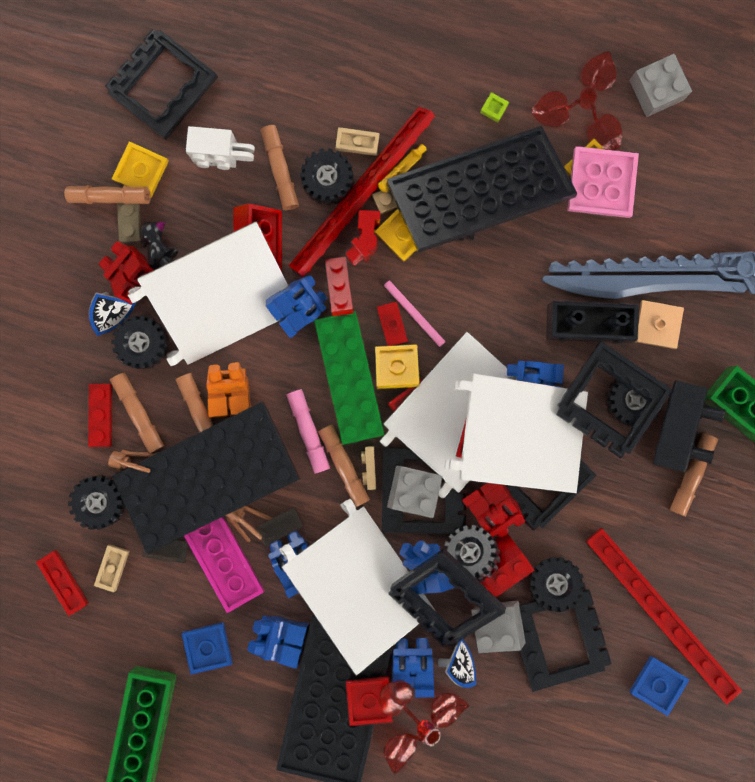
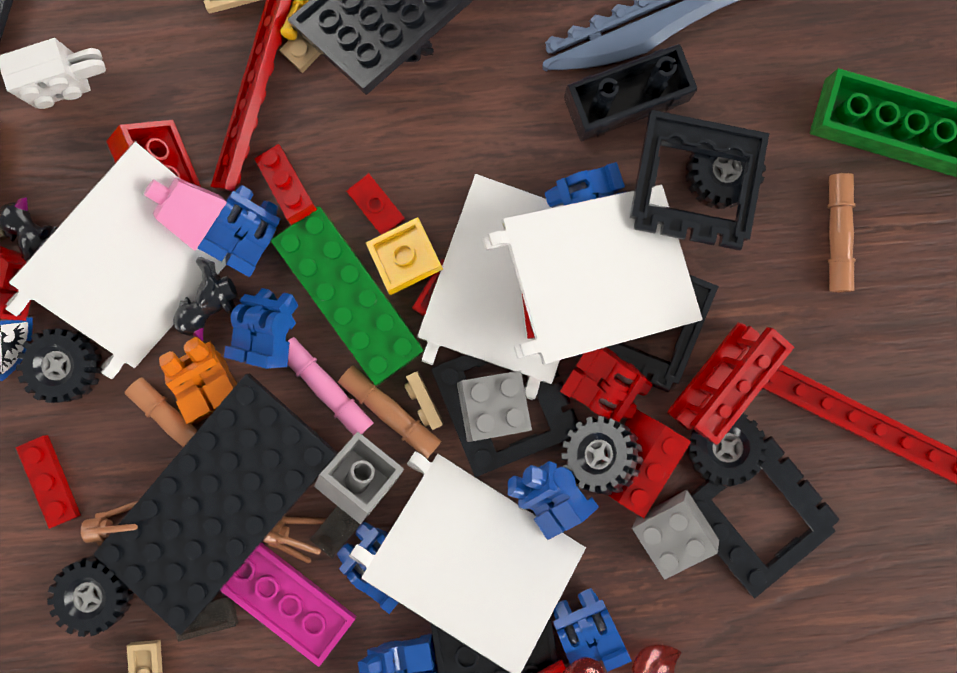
camera: 25 degrees left, 0 degrees up
nougat piece [110,372,165,454] -> none
nougat piece [260,125,299,211] -> none
black wheel [300,148,353,205] -> none
red hips [345,210,381,267] -> none
yellow plate [375,209,416,262] -> none
bright pink bar [384,280,446,347] -> none
black hinge [388,548,506,646] -> none
shield [438,639,477,688] -> none
blue plate [629,655,689,716] -> none
light nougat plate [635,300,684,349] -> none
black piece [652,380,725,473] -> none
none -> bright pink torso [144,178,227,250]
none -> black animal [173,257,238,341]
none -> blue hips [224,288,298,369]
none -> light grey brick [314,432,404,525]
none -> red fence [667,322,795,445]

